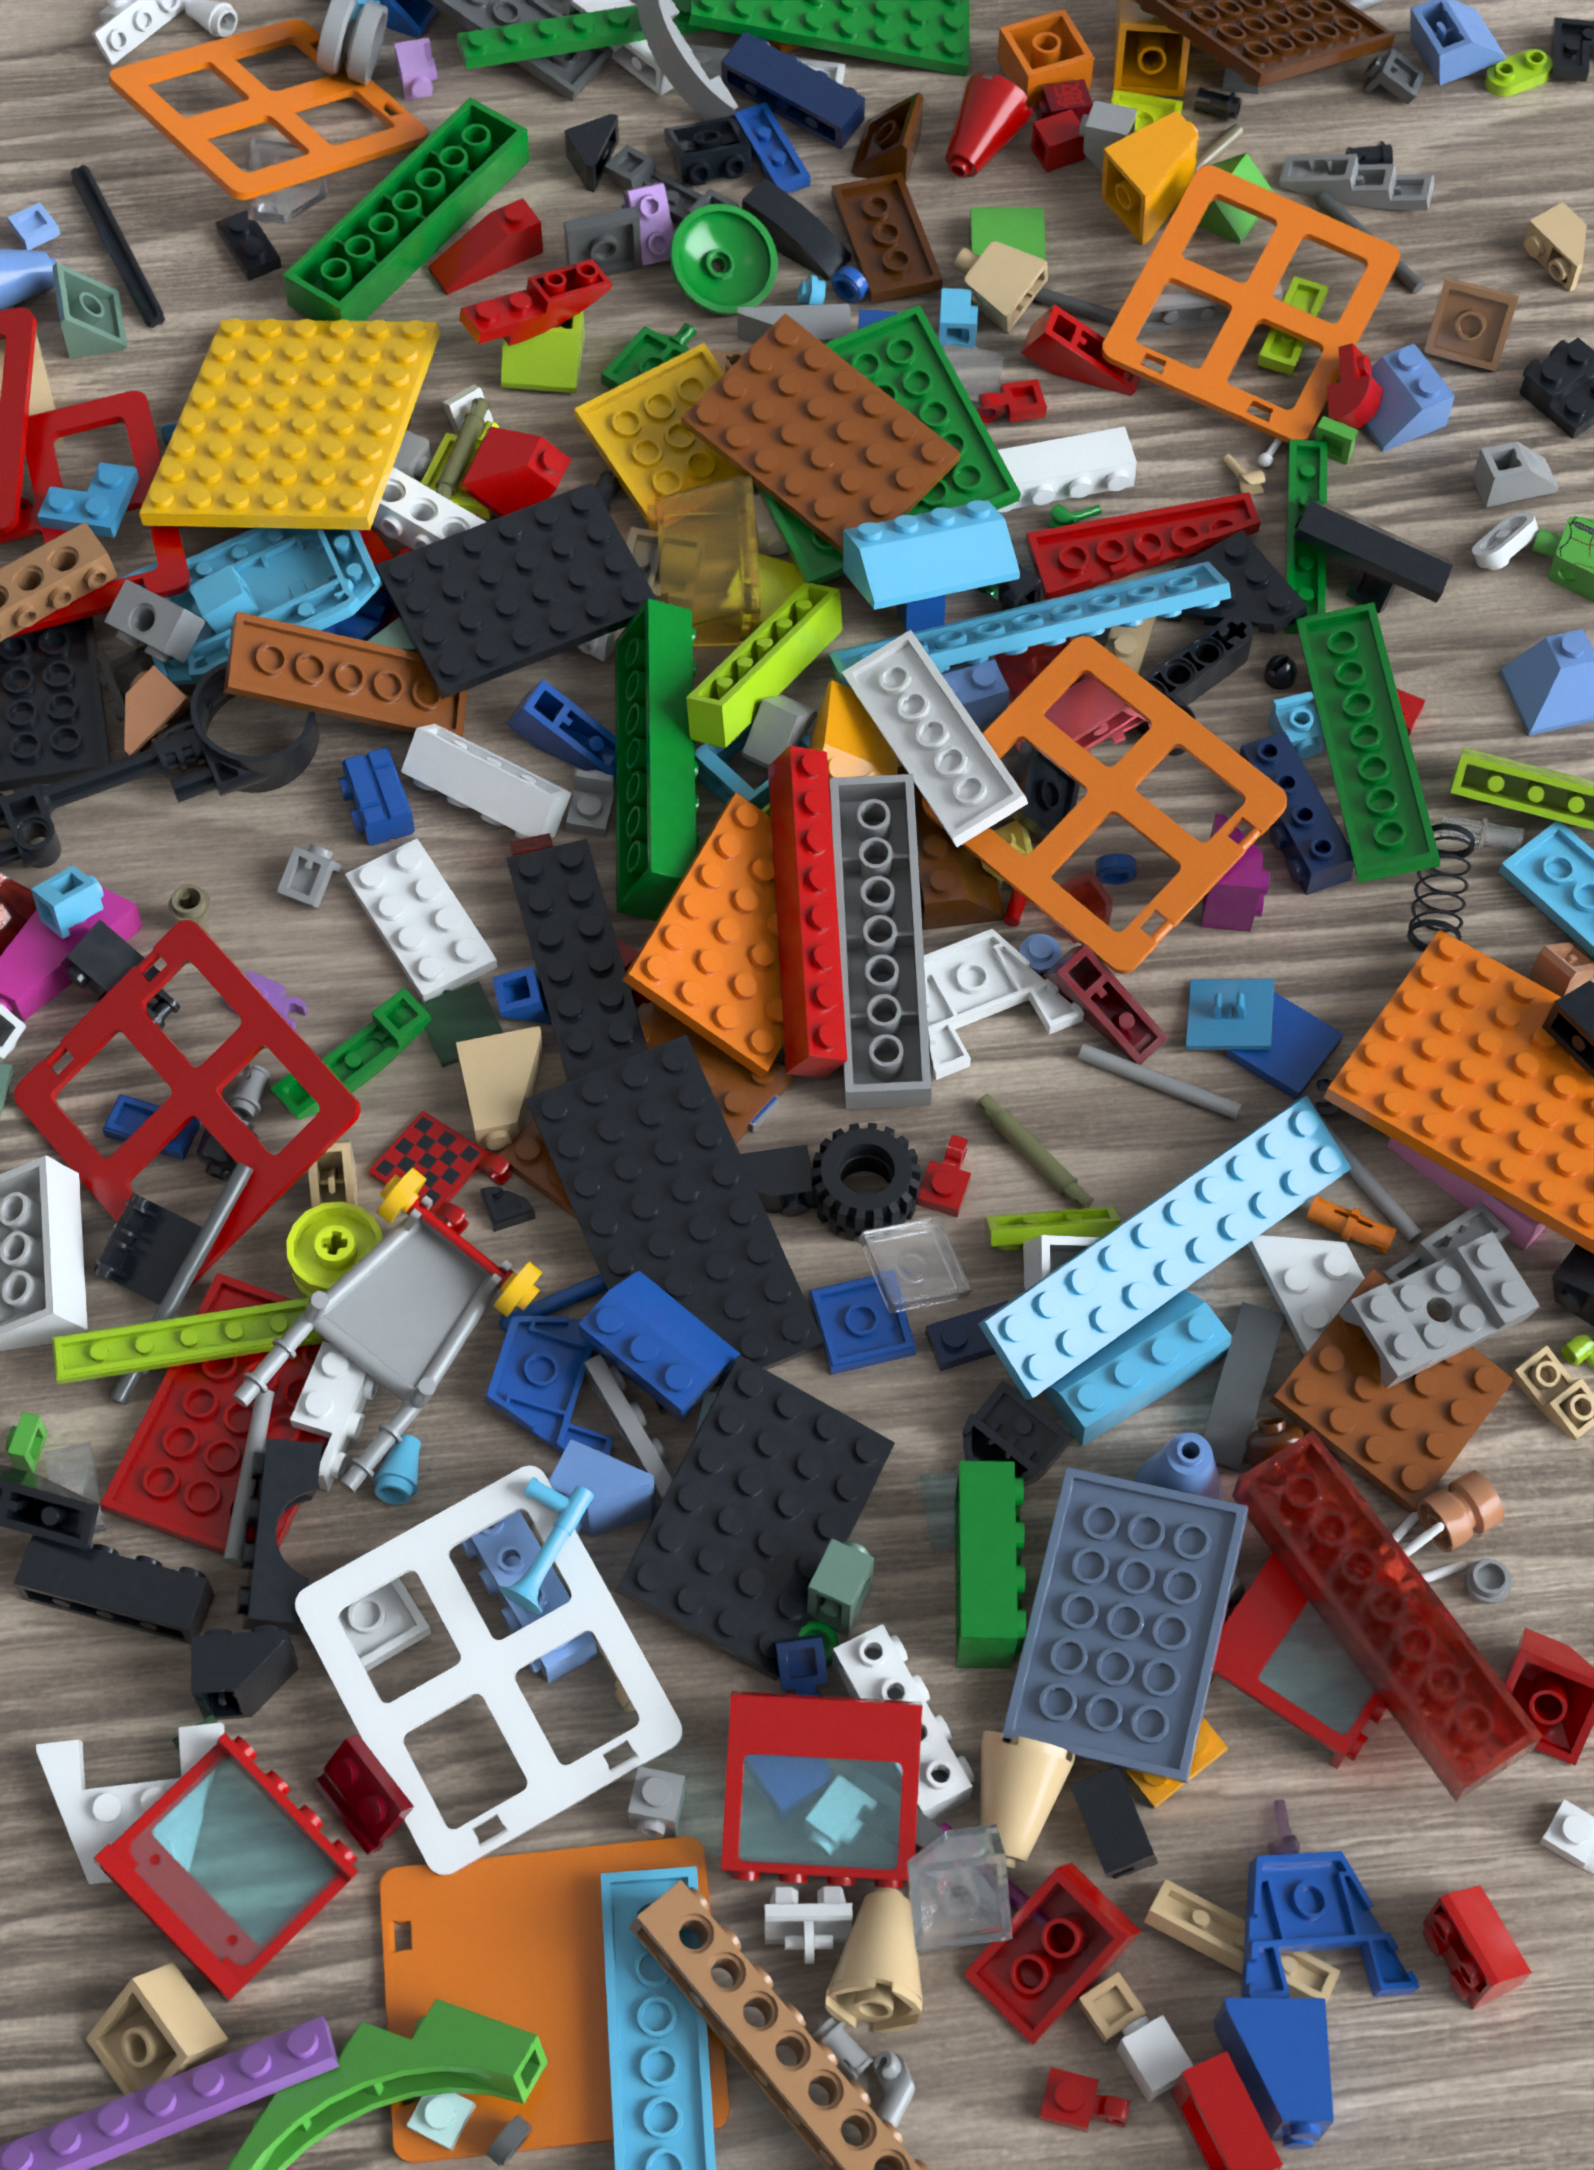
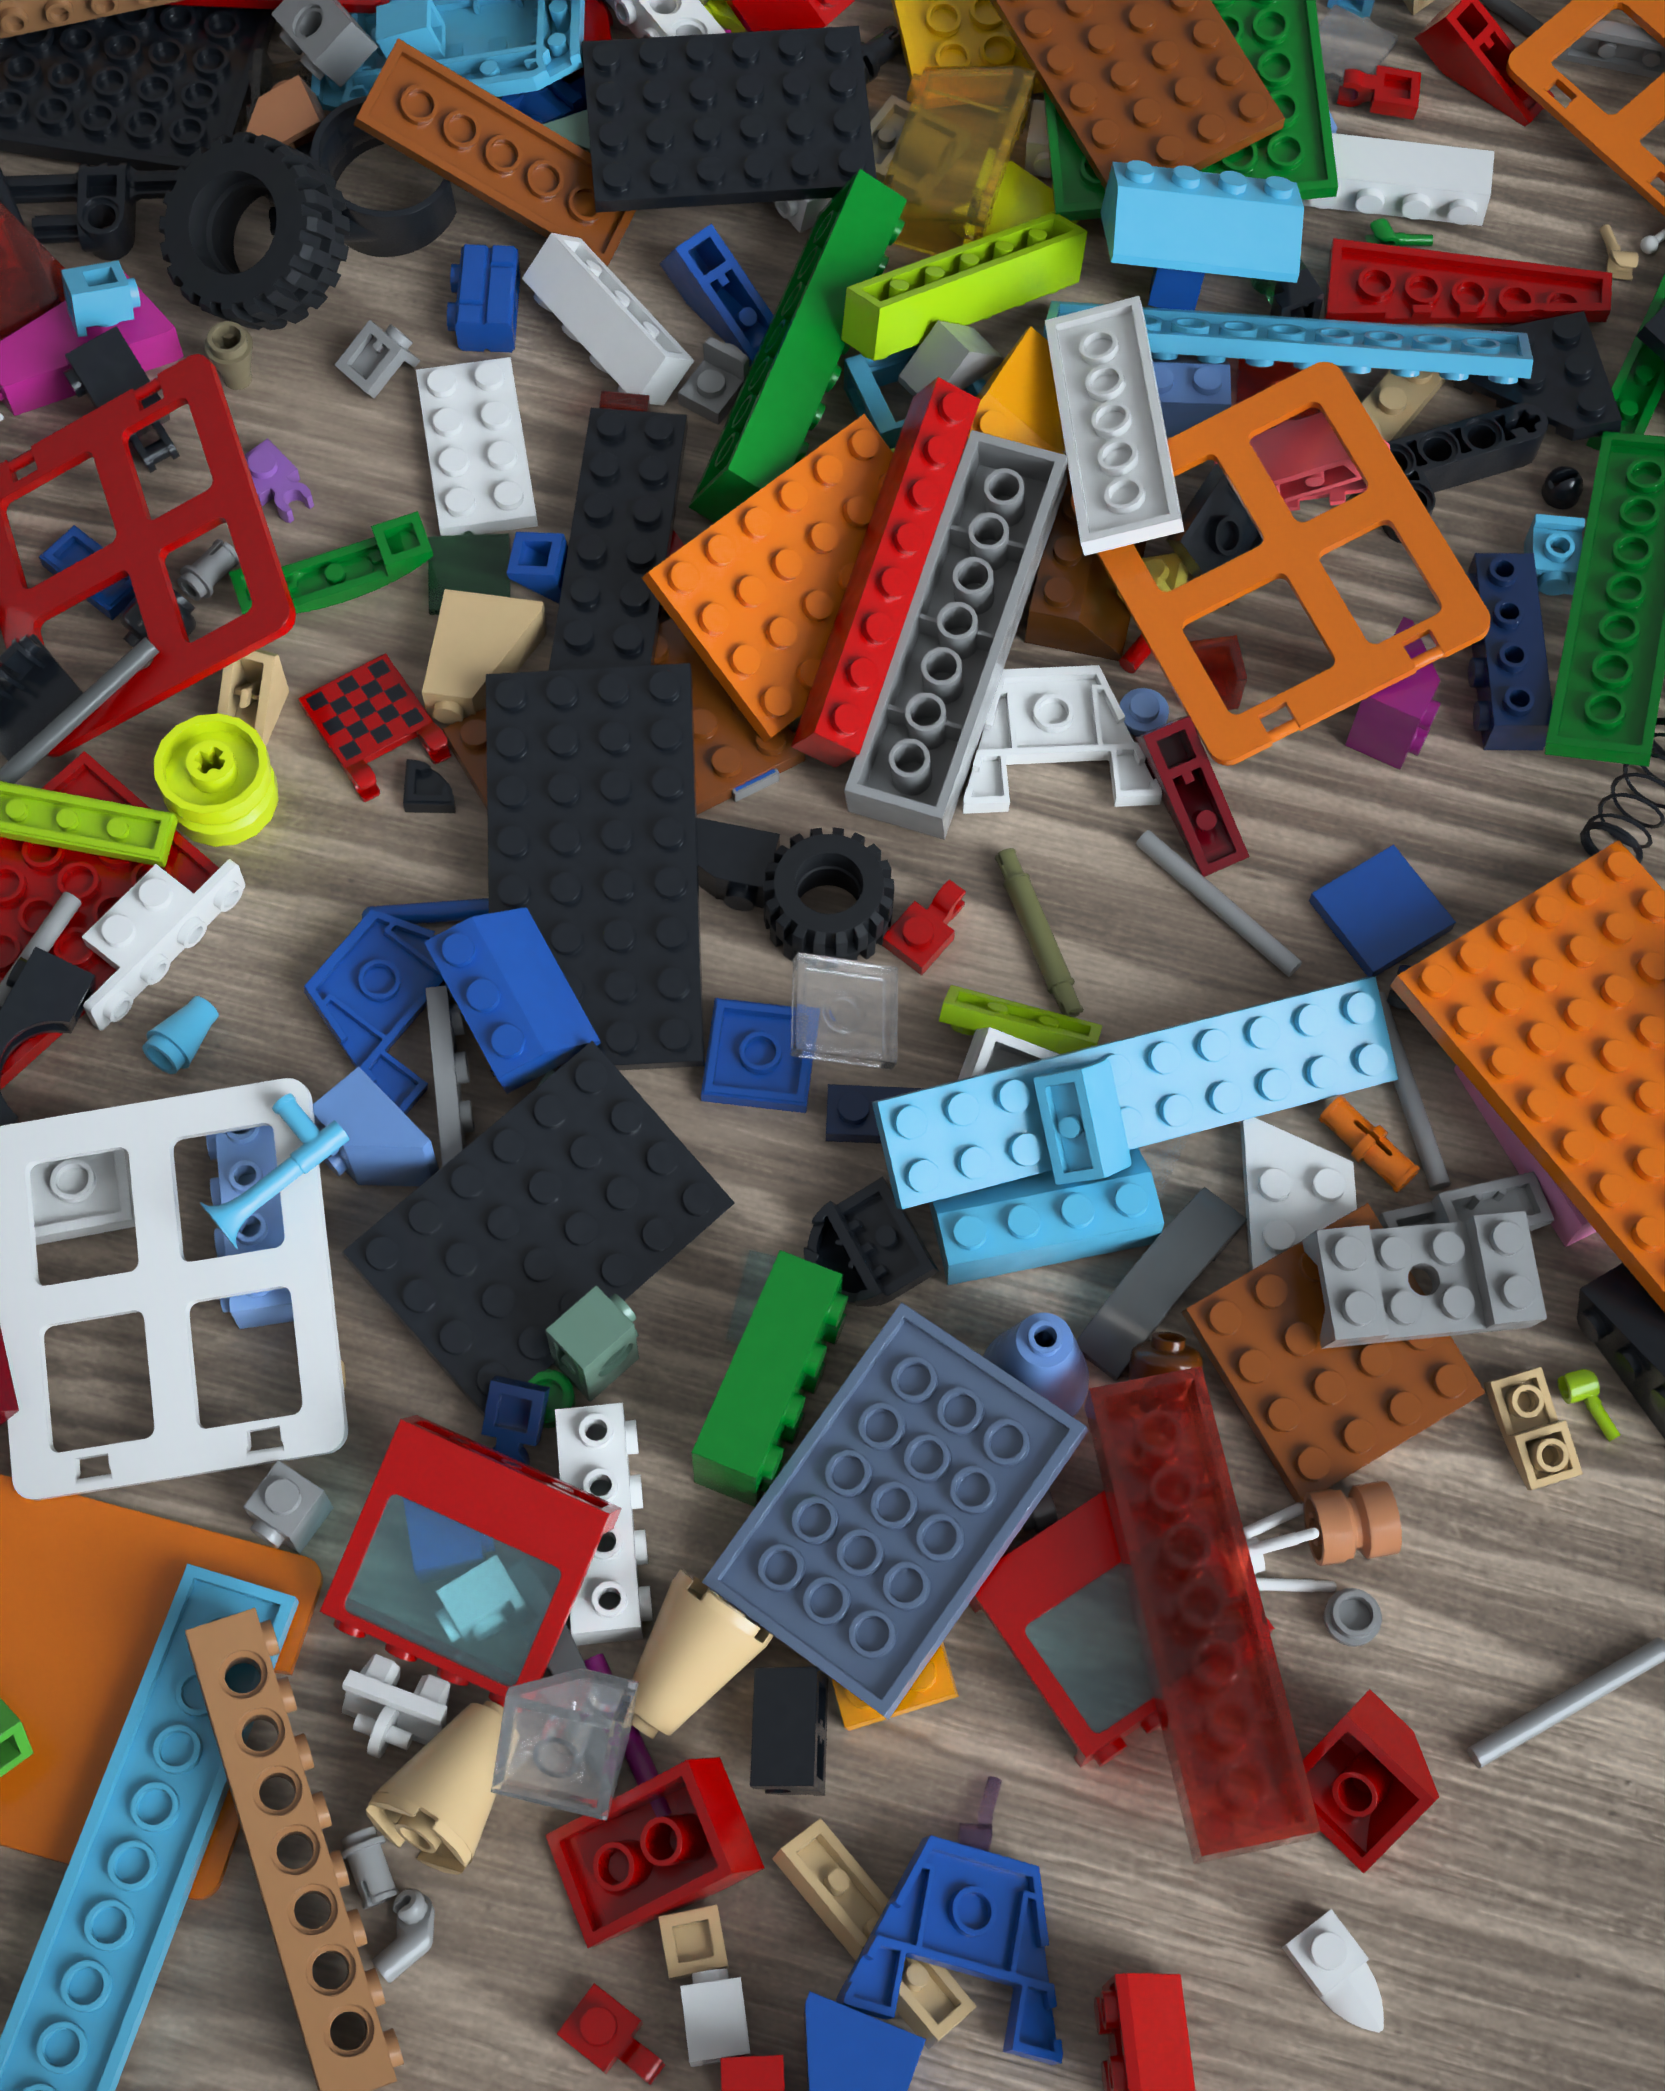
camera: 20 degrees right, 5 degrees up
light grey piece [233,1168,543,1493] -> none
blue tile [1095,853,1137,885] -> none
dark azure piece [1186,979,1275,1050] -> none
none -> black tyre [159,132,350,330]
none -> medium azure panel [1033,1060,1131,1185]

